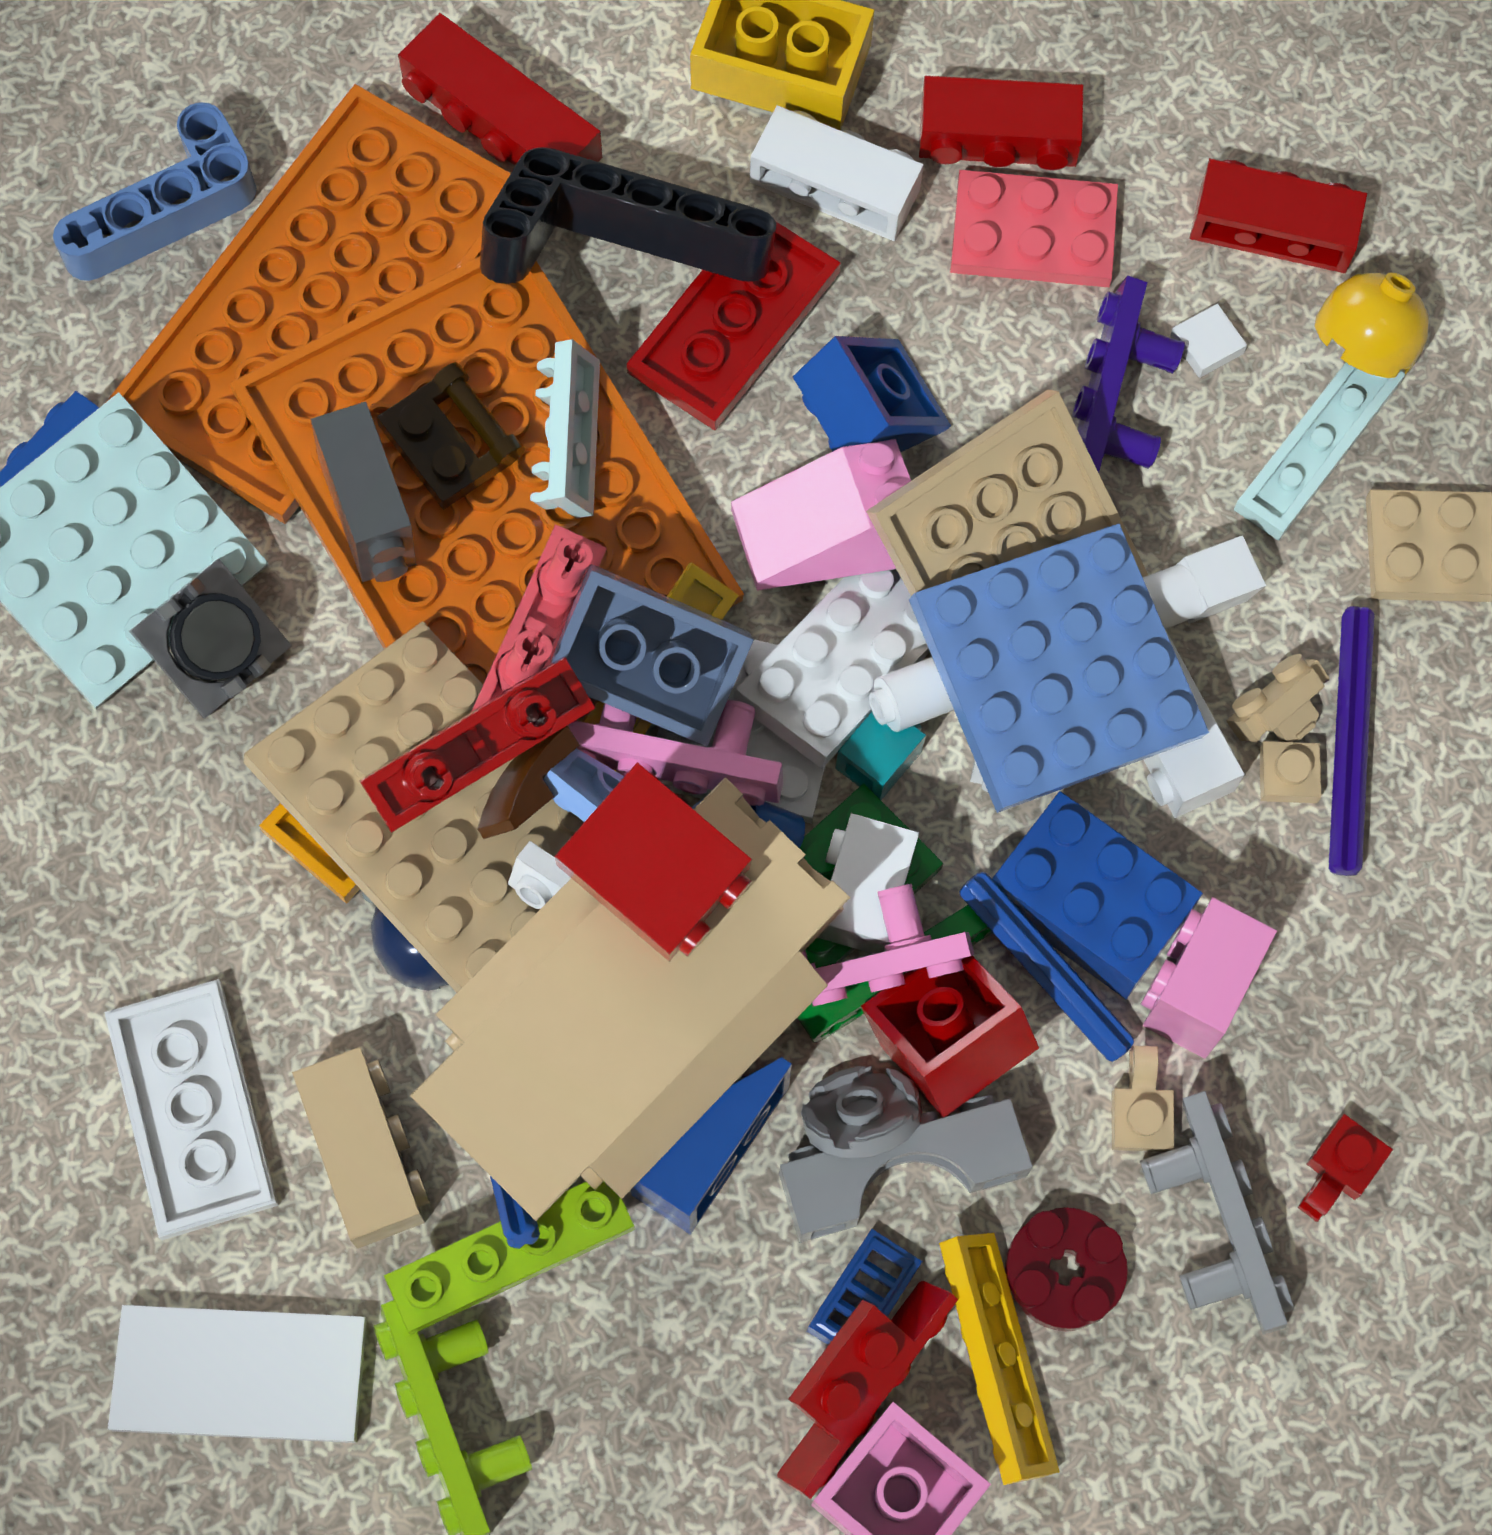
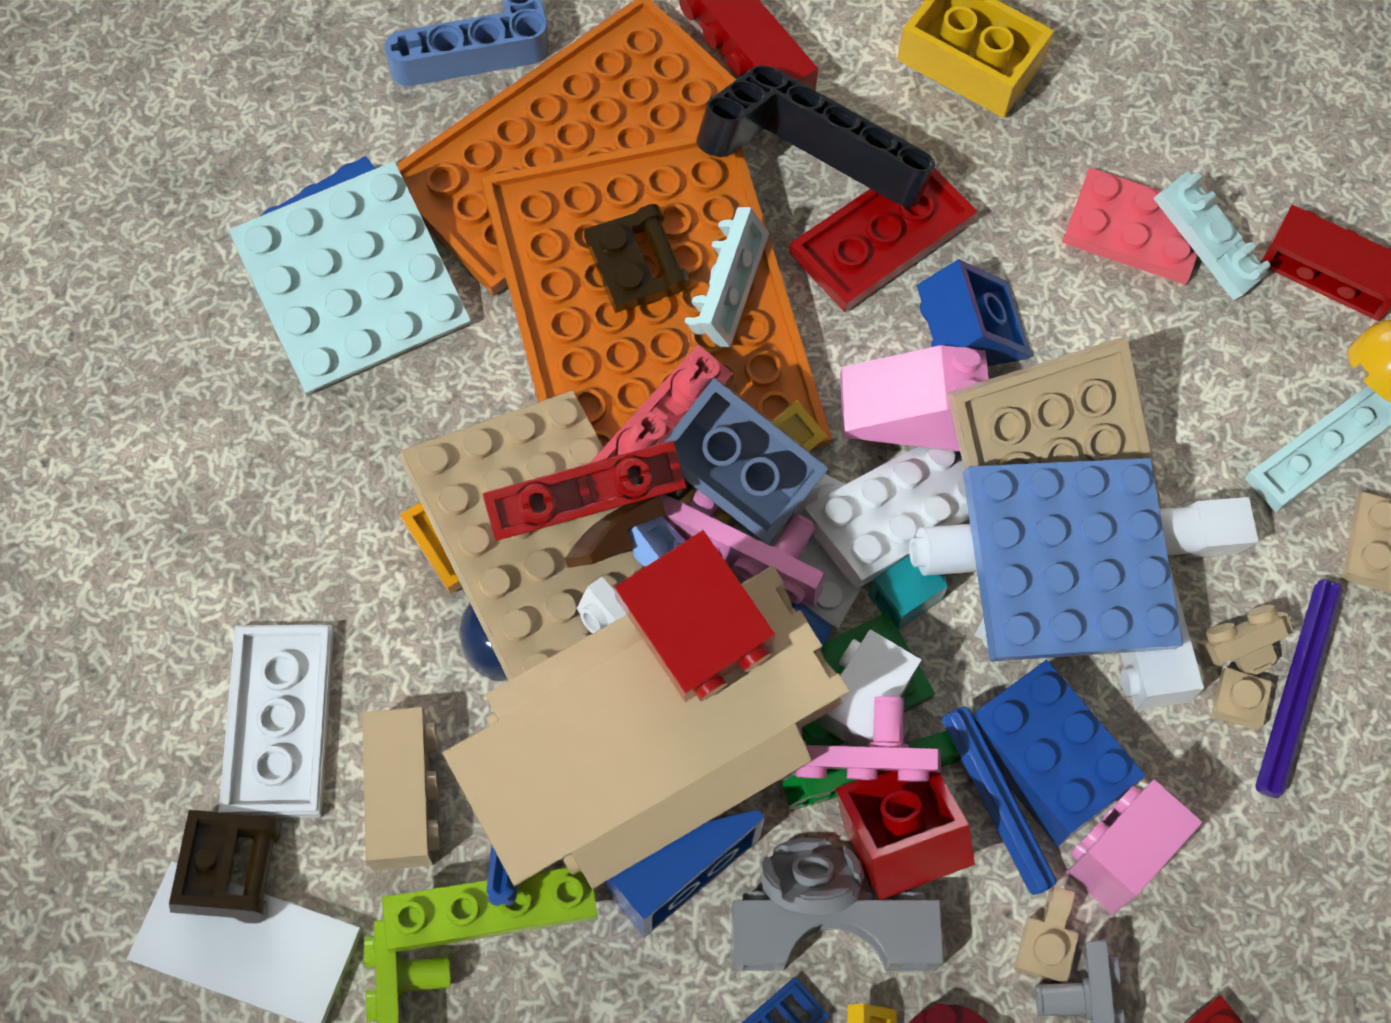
camera: 15 degrees right, 5 degrees down
piece [129,558,292,718] -> none
dark grey brick [311,402,416,582] -> none
white brick [750,105,924,241] -> none
red brick [919,76,1084,170] -> none
dark purple plate [1072,275,1185,473] -> none
white tile [1170,303,1247,378] -> none
none -> dark brown plate [169,809,282,924]
none -> light aqua plate [1153,171,1270,301]

